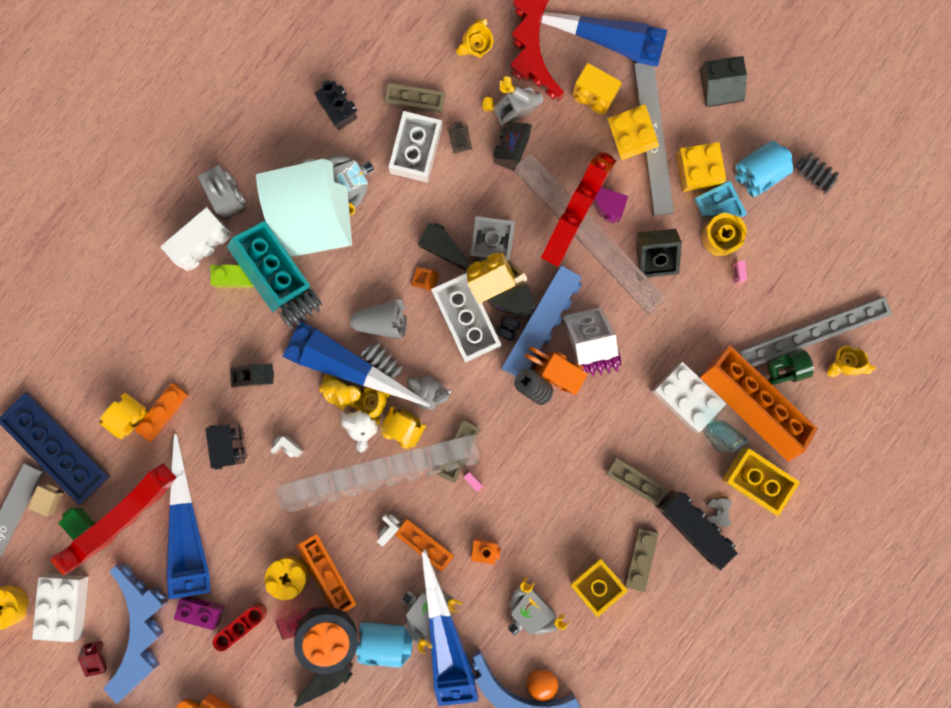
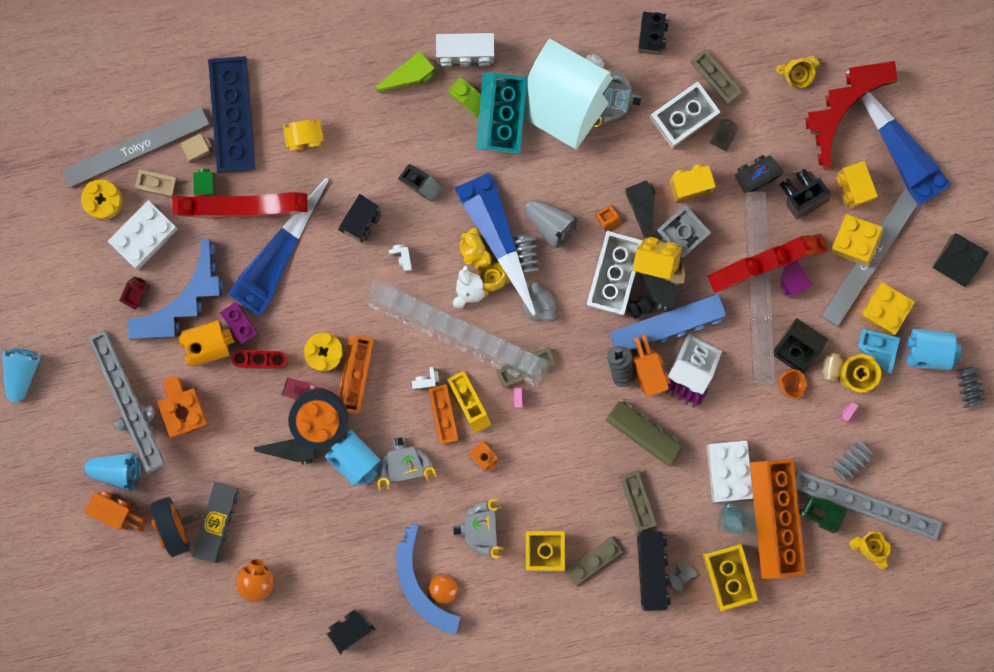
camera: 40 degrees right, 0 degrees up
orange plate [135,383,189,442] -> none
light grey brick [198,165,246,220] -> none
dark grey piece [277,288,322,330] -> none
yellow brick [380,406,427,449] -> none
blue plate [422,549,479,706] -> none
light grey torso [482,76,543,126] -> none
none -> tan plate [135,169,177,197]
none -> light orange cylinder [178,319,235,367]
none -> lime slope [376,51,435,93]
none -> yellow slope [447,371,492,433]
none -> olive slope [605,401,682,465]
none -> yellow brick [669,164,716,203]
none -> orange hair [778,369,808,399]
none -> black brick [779,169,830,220]
none -> tan brick [822,353,844,381]
none -> light grey piece [832,441,874,483]

